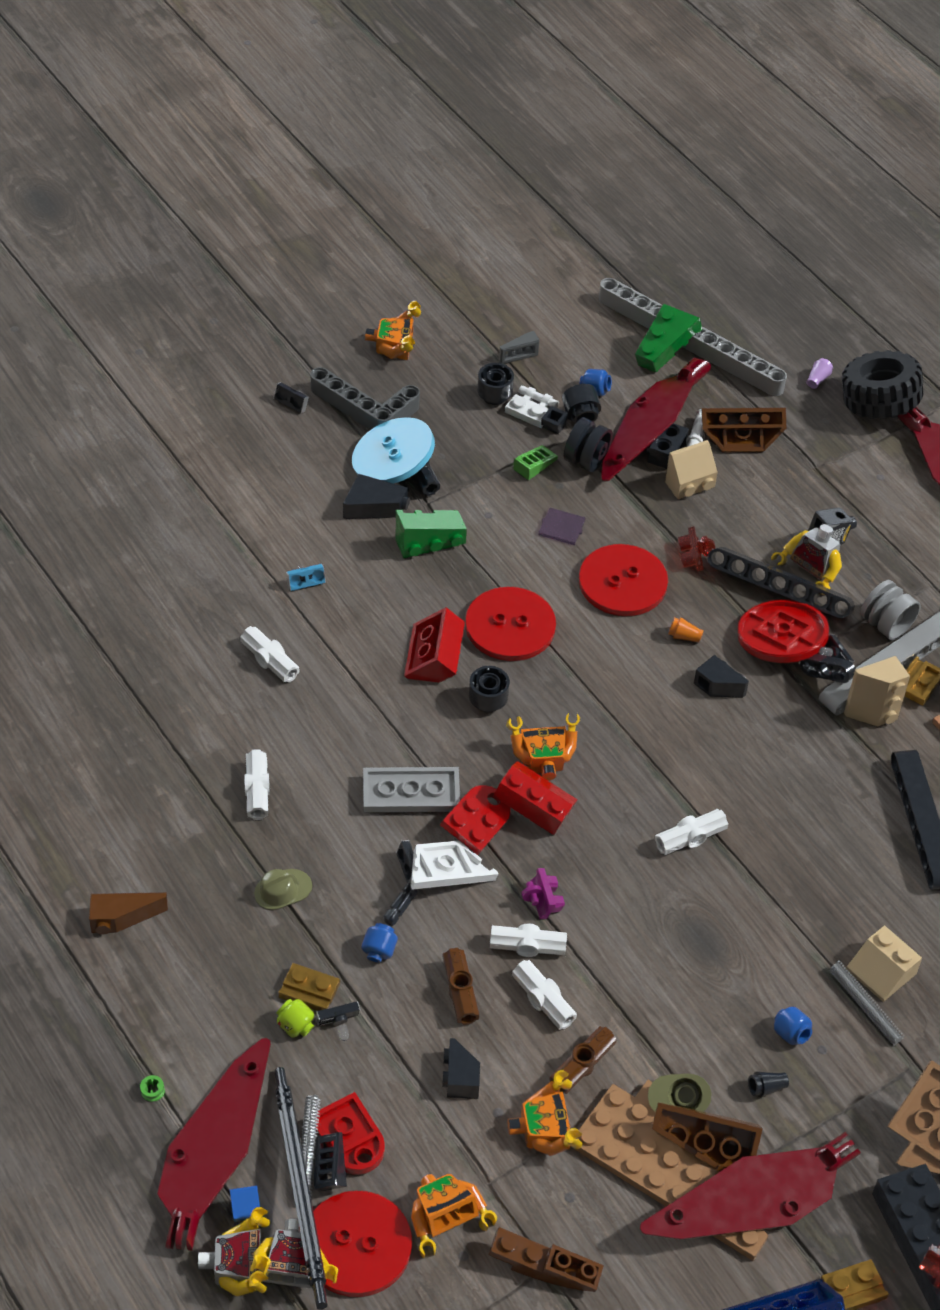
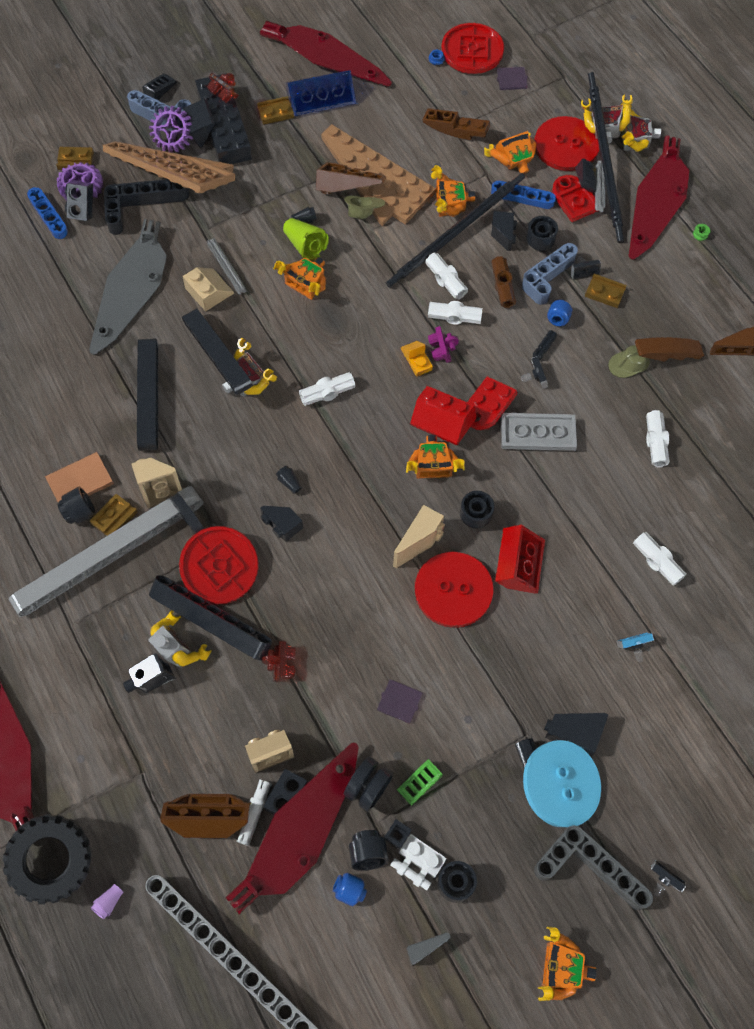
camera: 175 degrees left, 15 degrees up
blue panel [230,1186,261,1227] -> none
lime head [276,999,315,1038] -> none
green wedge [395,510,467,558] -> none
white wing [411,841,498,889] -> none
reddish brown piece [549,1026,617,1094] -> none
red plate [579,544,668,616] -> none
green wedge [635,304,703,373] -> none
dark red wing [640,1132,861,1240] -> none
orange cone [668,617,704,643] -> none
blue head [774,1007,812,1045] -> none
piece [819,634,854,670] -> none
light grey wheel [860,580,921,640] -> none
none -> black beam [181,308,253,396]
none -> torso [222,338,277,396]
none -> torso [273,257,326,300]
none -> black cone [276,465,302,494]
none -> lime cone [283,218,329,261]
none -> black axle [385,173,525,288]
none -> tan slope [393,505,445,568]
none -> light orange slope [401,341,433,377]
none -> blue beam [491,181,556,209]
none -> sand blue beam [522,243,578,305]
none -> black piece [526,216,558,251]
none -> reddish brown slope [635,337,704,362]

